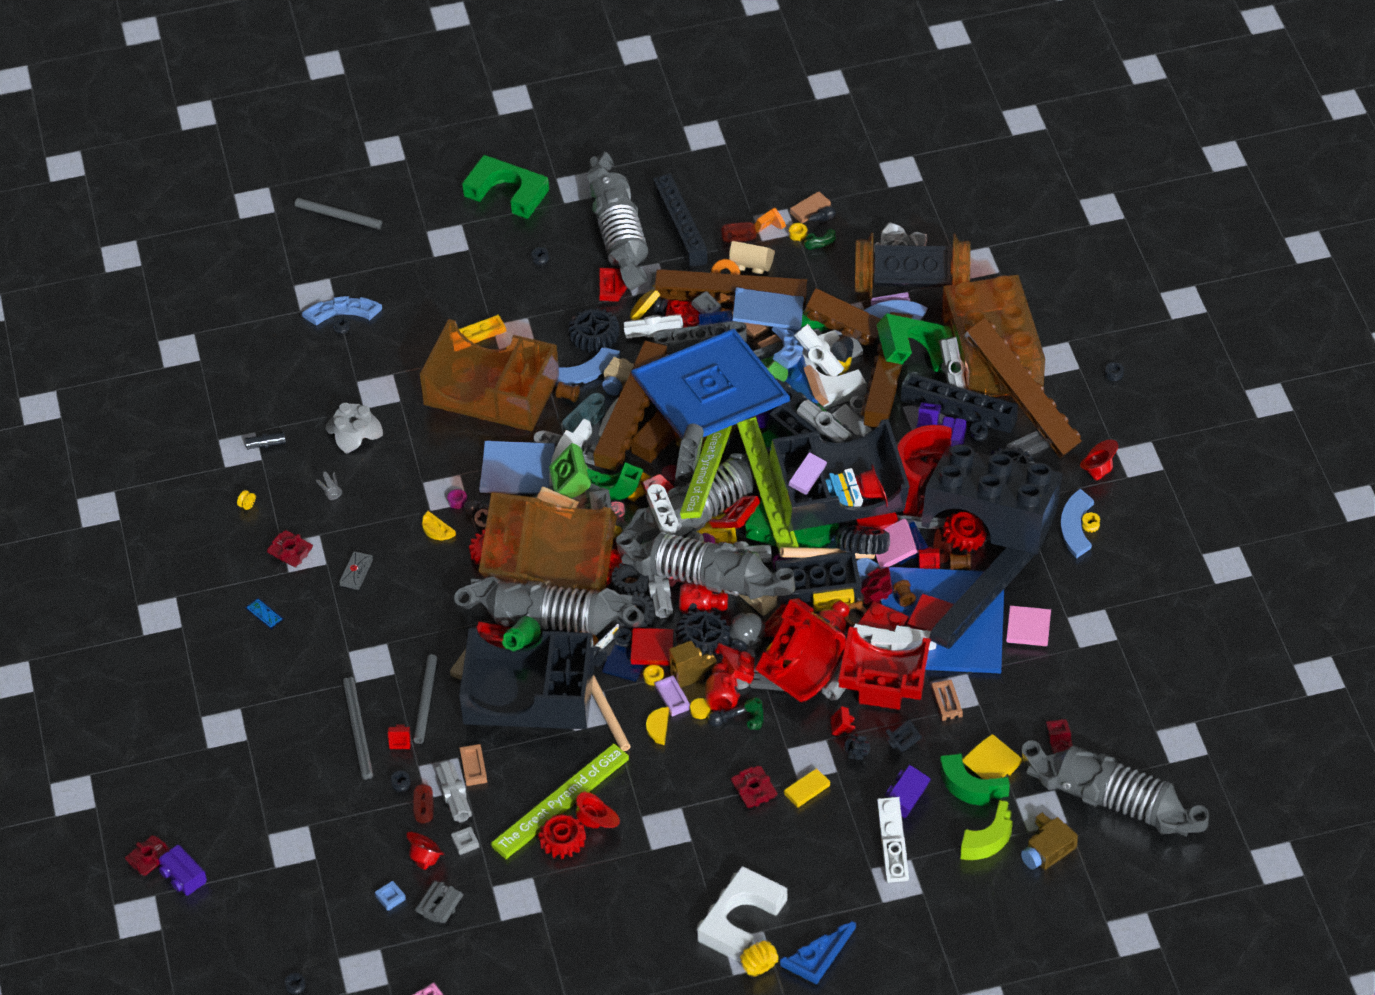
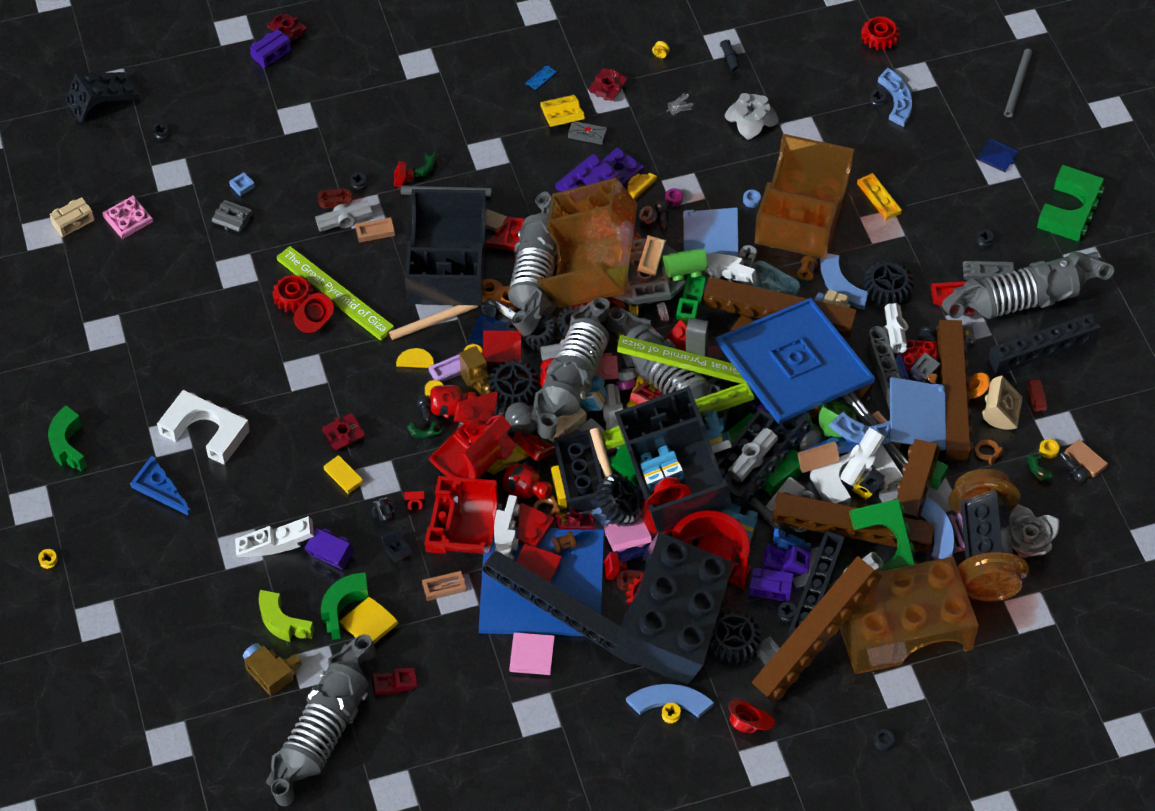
camera: 85 degrees right, 5 degrees up
dark grey axle [343,677,373,780] -> none
red piece [406,832,444,870] -> none
light grey tile [451,827,479,855] -> none
green plant [502,616,541,651] -> none
yellow tile [630,290,660,320] -> none
white beam [647,484,678,535] -> none
yellow gear [740,940,778,976] -> none
orange tile [753,207,786,233] -> none
lavender tile [789,453,827,494] -> none
reddish brown bush [949,553,971,571] -> none
none -> dark green piece [413,152,437,178]
none -> yellow slope [540,95,585,127]
none -> dark purple bracket [556,148,644,208]
none -> medium blue tile [743,190,761,208]
none -> blue wing [773,528,812,552]
none -> red gear [861,17,900,51]
none -> dark grey hinge [963,261,1014,281]
none -> dark orange piece [975,439,1004,465]
none -> clear blue piece [977,139,1018,172]

